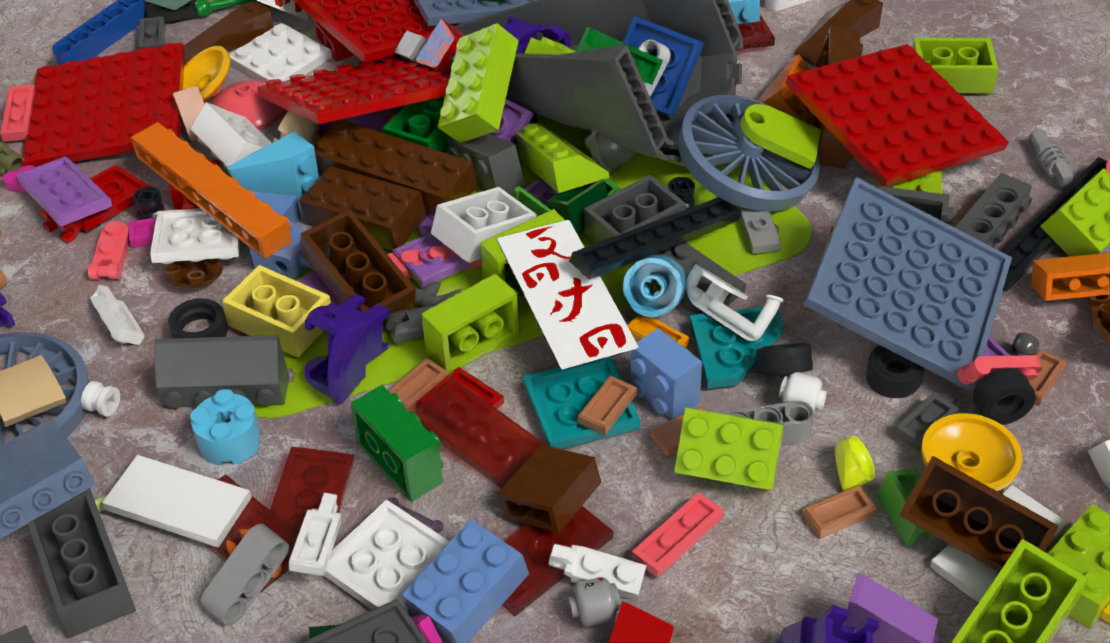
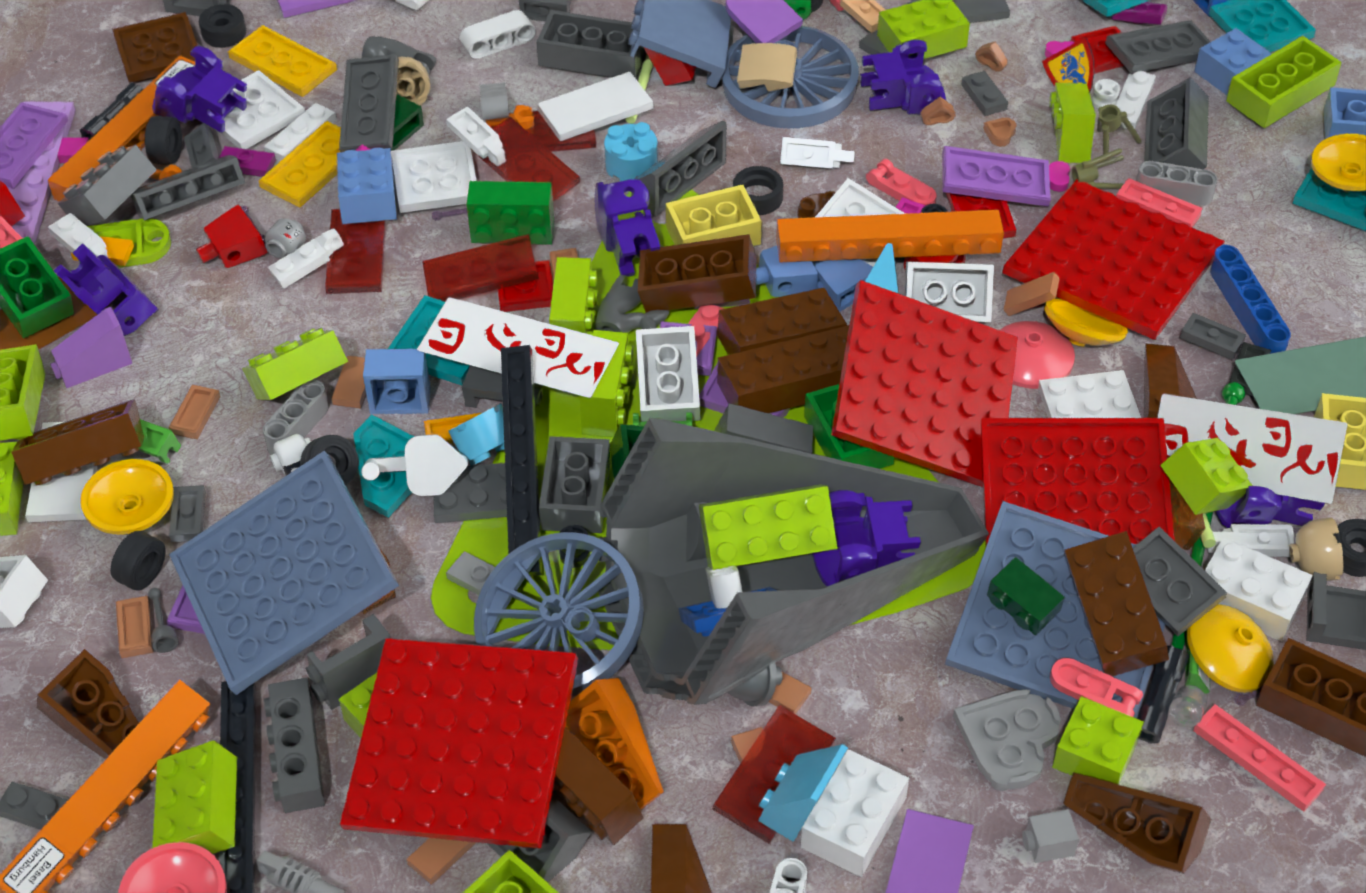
camera: 130 degrees right, 5 degrees up
white wheel [81,381,120,417] -> none
light grey brick [394,31,427,67] -> none
red torso [415,19,464,75] -> none
lime brick [438,23,519,143] -> none
reddish brown brick [498,445,601,533] -> none
green panel [576,27,663,85] -> none
nougat tile [578,376,637,435] -> none
coral plate [632,492,724,578] -> none
lime tile [740,104,821,169] -> none
neon yellow piece [835,436,875,491] -> none
coral plate [957,355,1042,385] -> none

